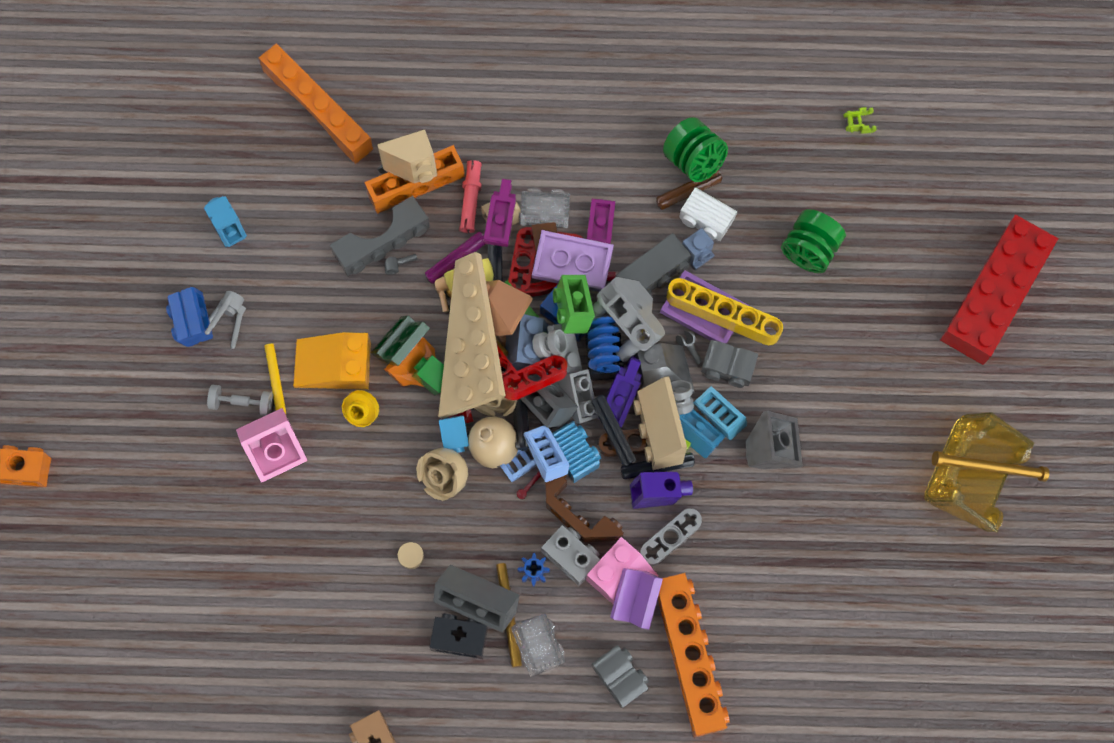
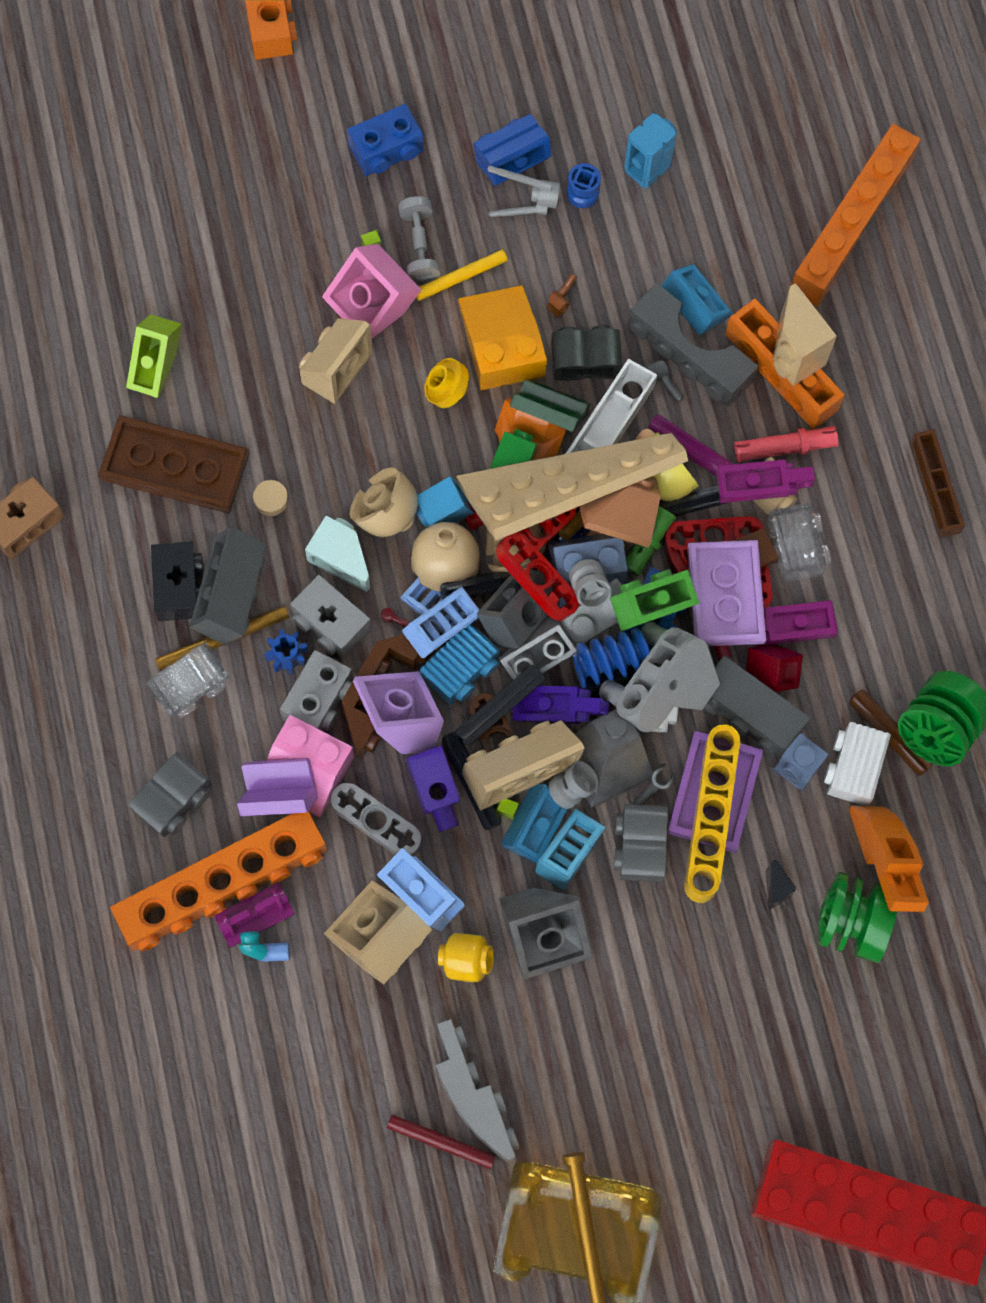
camera: 75 degrees right, 0 degrees up
none -> reddish brown tile [98,415,250,514]
none -> lime slope [126,314,182,398]
none -> magenta hinge [214,882,295,948]
none -> arm [239,931,290,962]
none -> light grey brick [290,575,372,659]
none -> tan slope [299,318,373,404]
none -> light aqua slope [305,516,370,593]
none -> tan slope [324,880,432,984]
none -> blue brick [347,103,424,177]
none -> lavender slope [353,671,444,754]
none -> lime piece [361,230,381,246]
none -> light blue panel [377,848,465,931]
none -> dark red bar [387,1114,496,1170]
none -> light grey slope [435,1019,520,1162]
none -> yellow head [438,933,494,982]
none -> dark orange hand [547,274,577,317]
none -> pearl dark grey brick [551,325,623,381]
none -> white piece [566,359,657,454]
none -> blue wheel [567,163,601,209]
none -> dark azure slope [662,264,733,335]
none -> dark red panel [746,644,803,693]
none -> black slope [766,860,796,910]
none -> orange slope [849,805,929,912]
none -> reddish brown piece [910,429,965,538]

